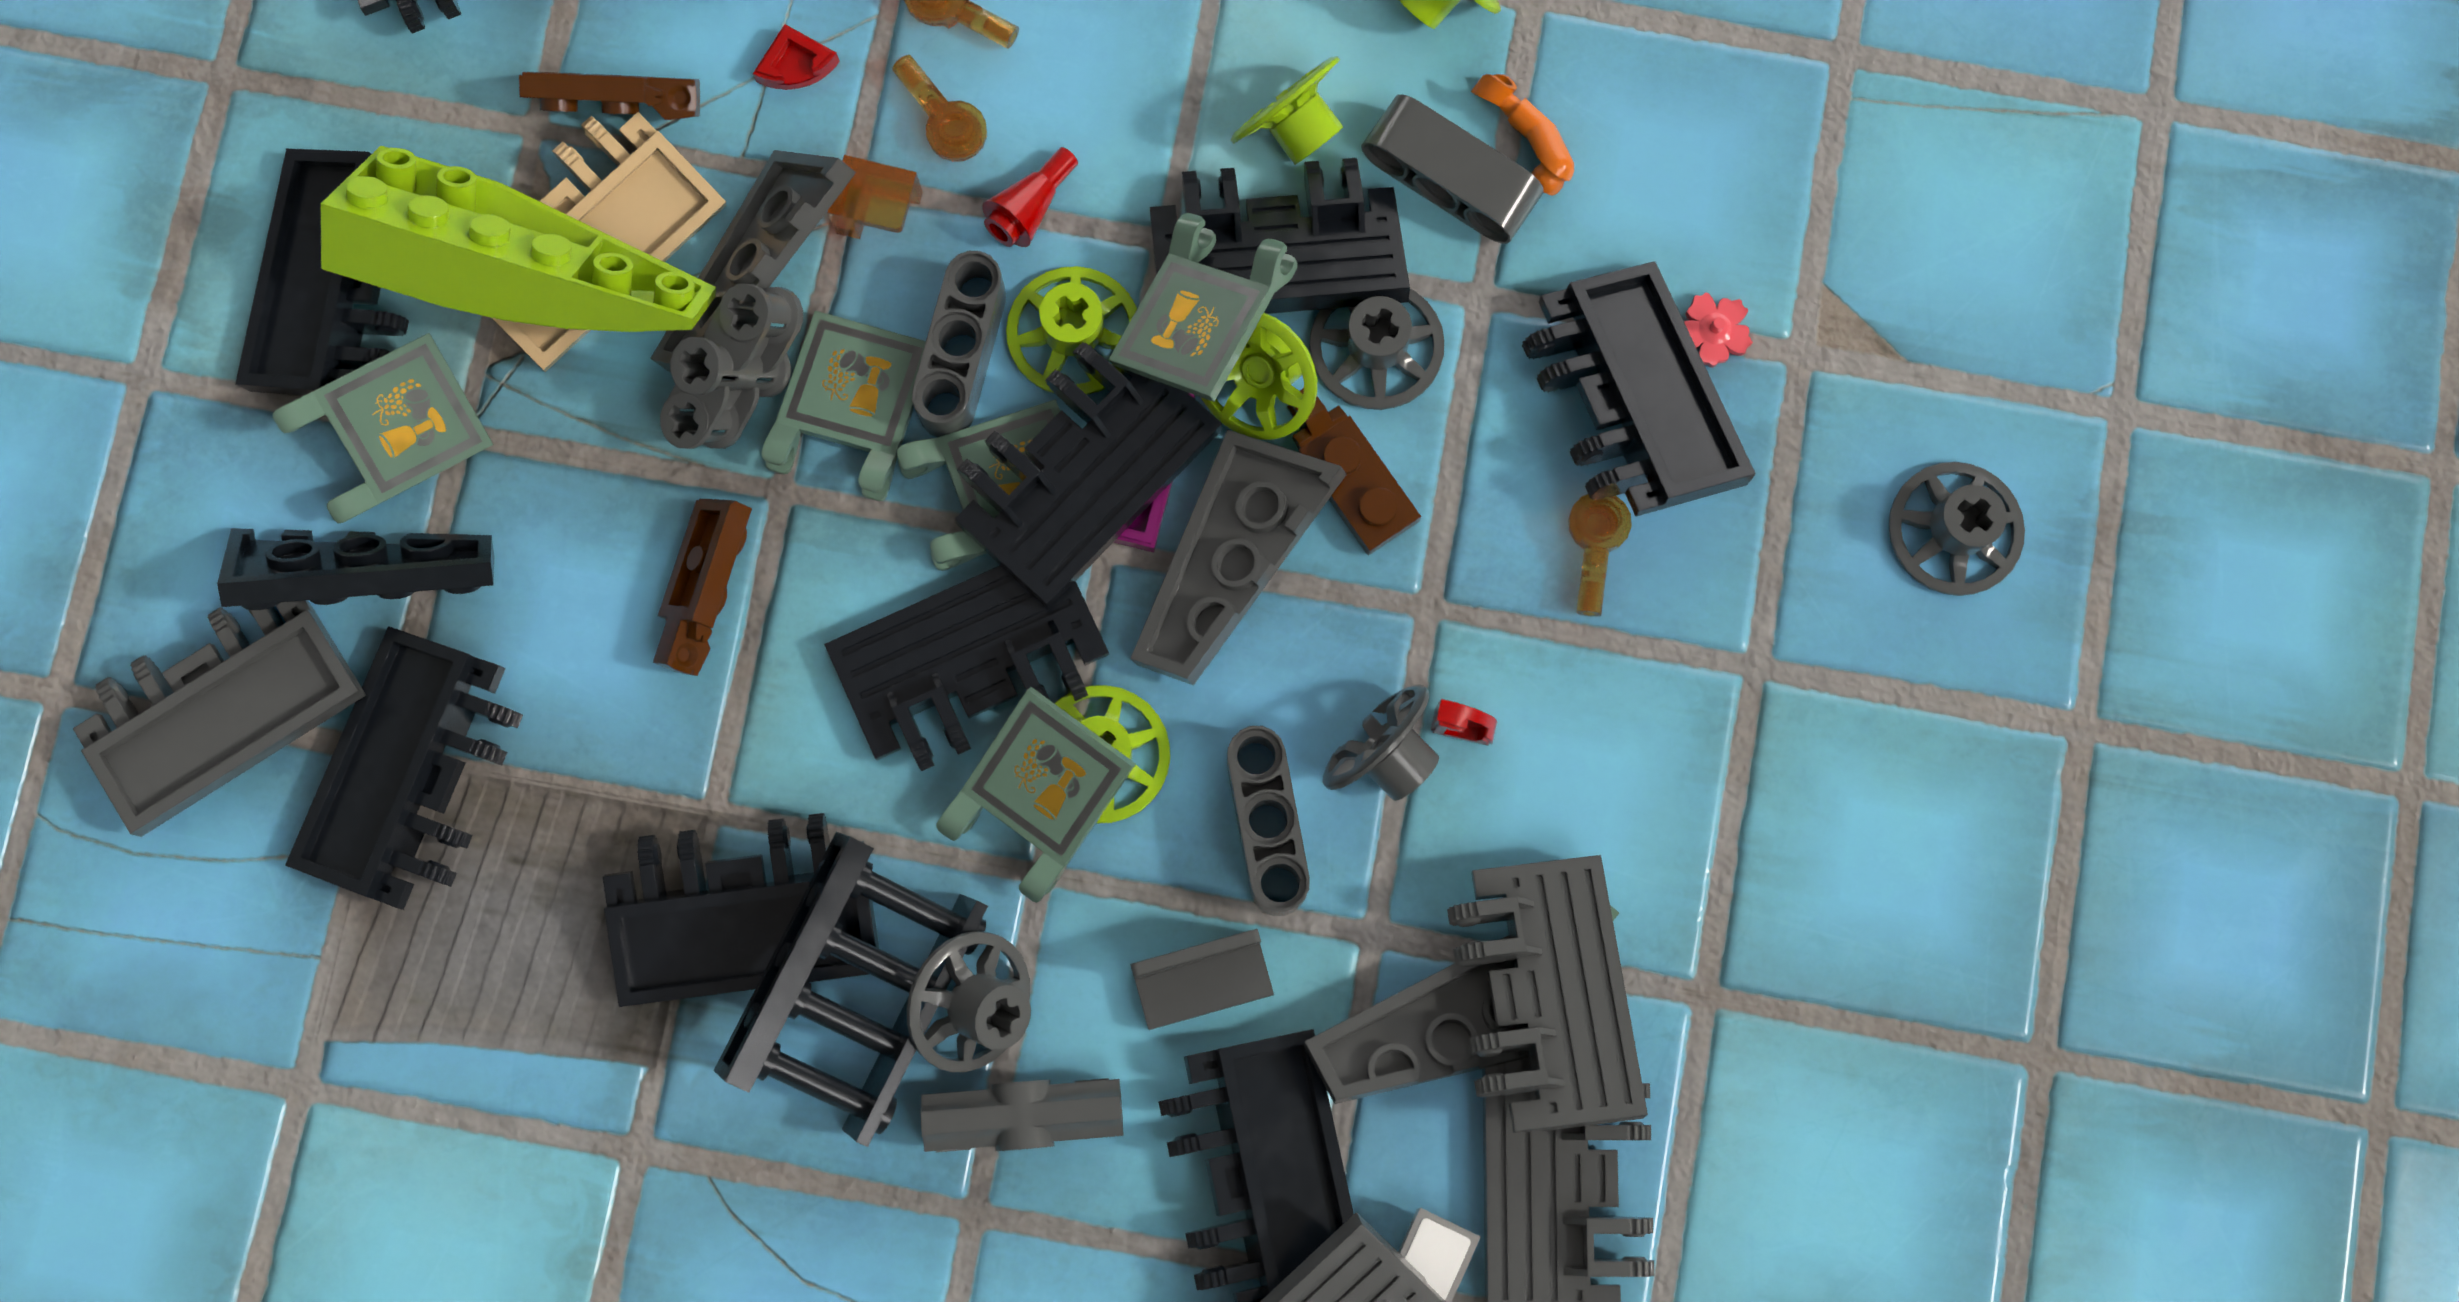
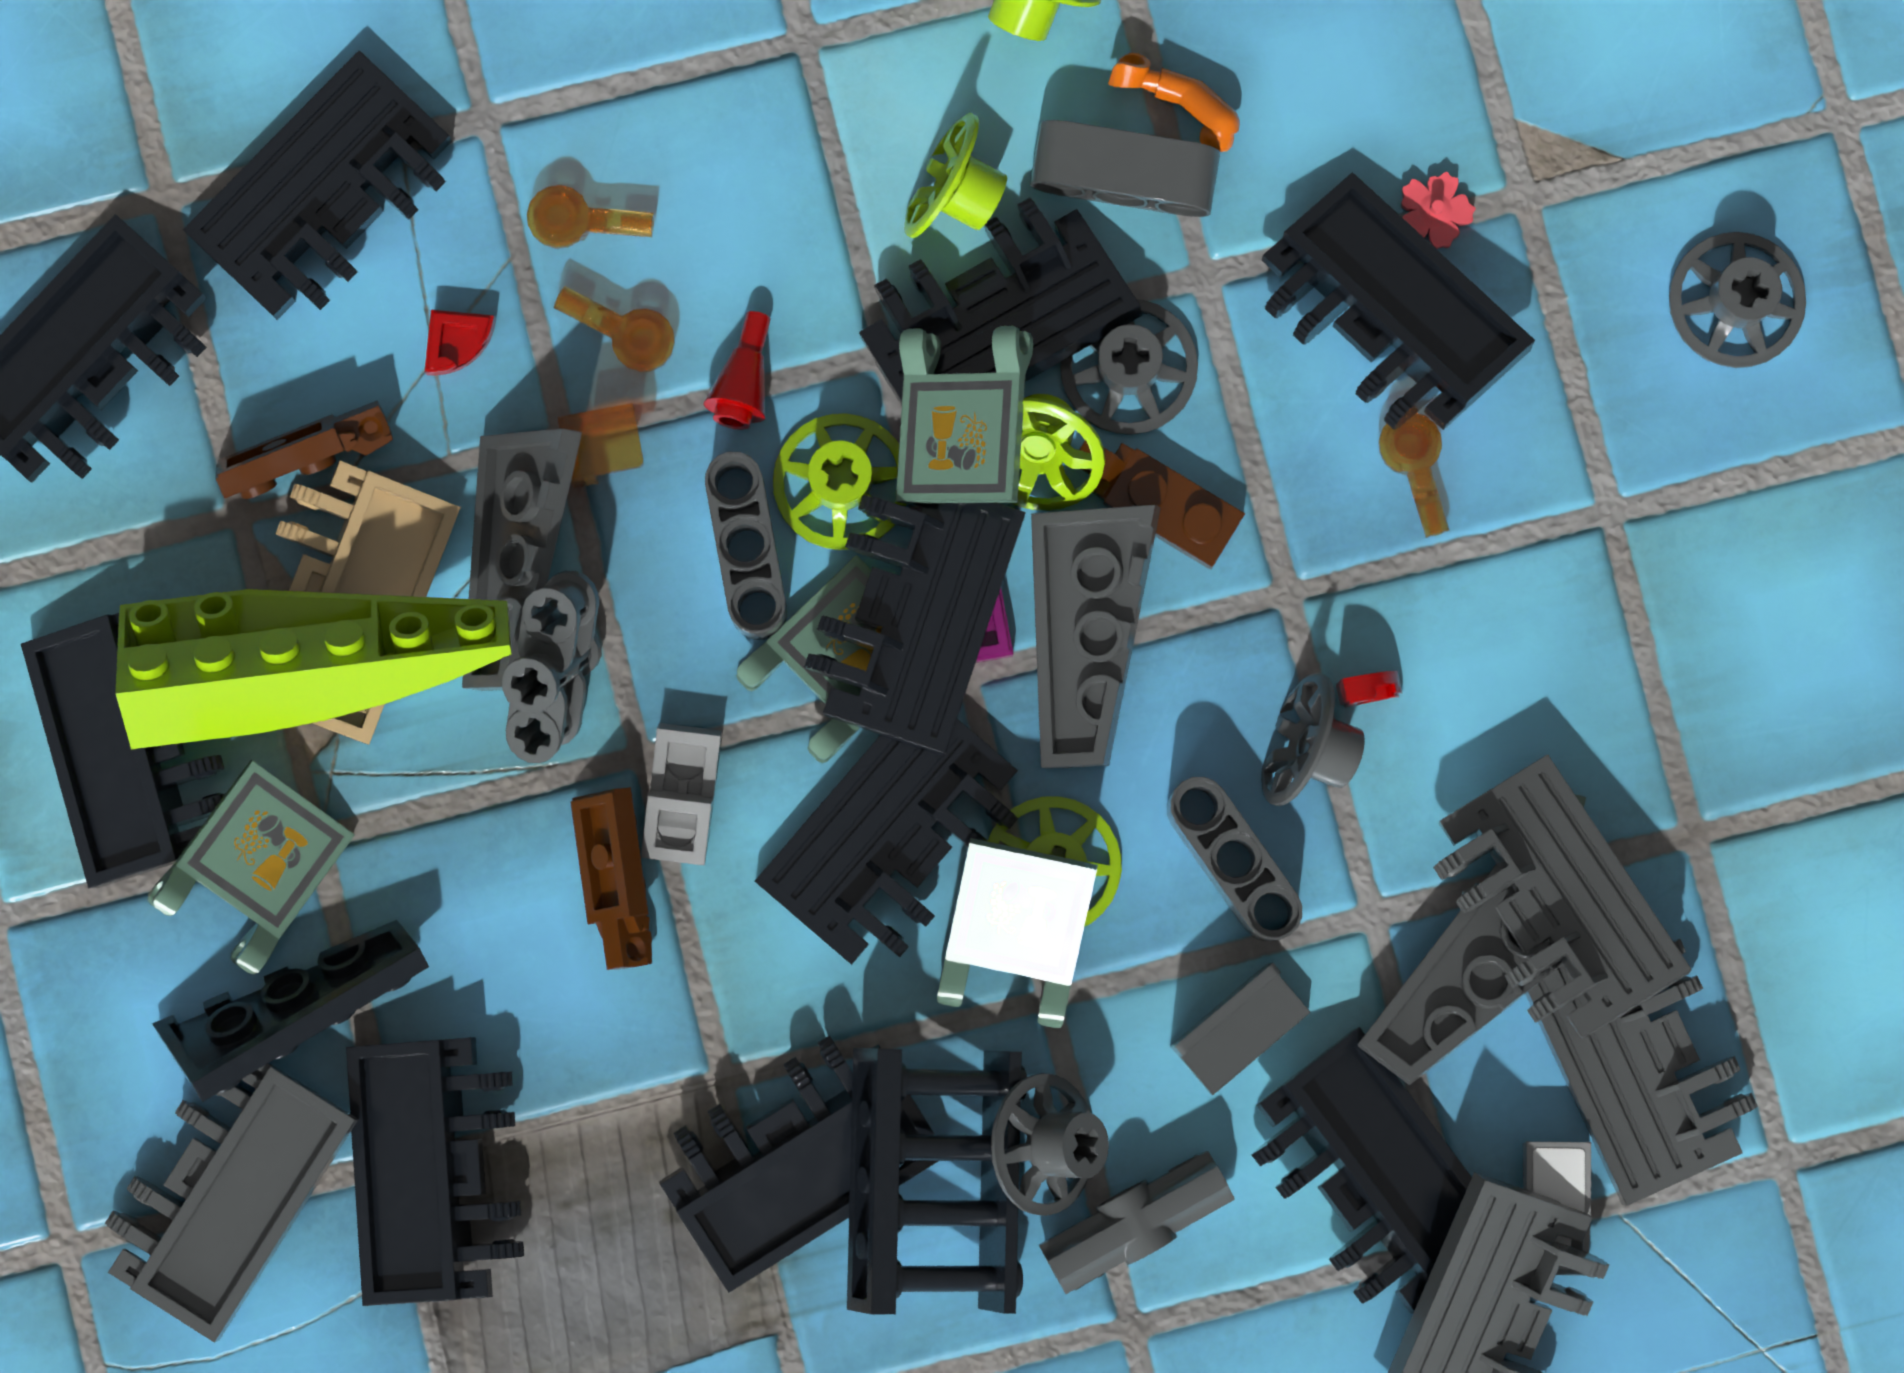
camera: 25 degrees left, 5 degrees up
sand green flag [761,311,926,501] -> none
none -> light grey slope [641,723,722,865]

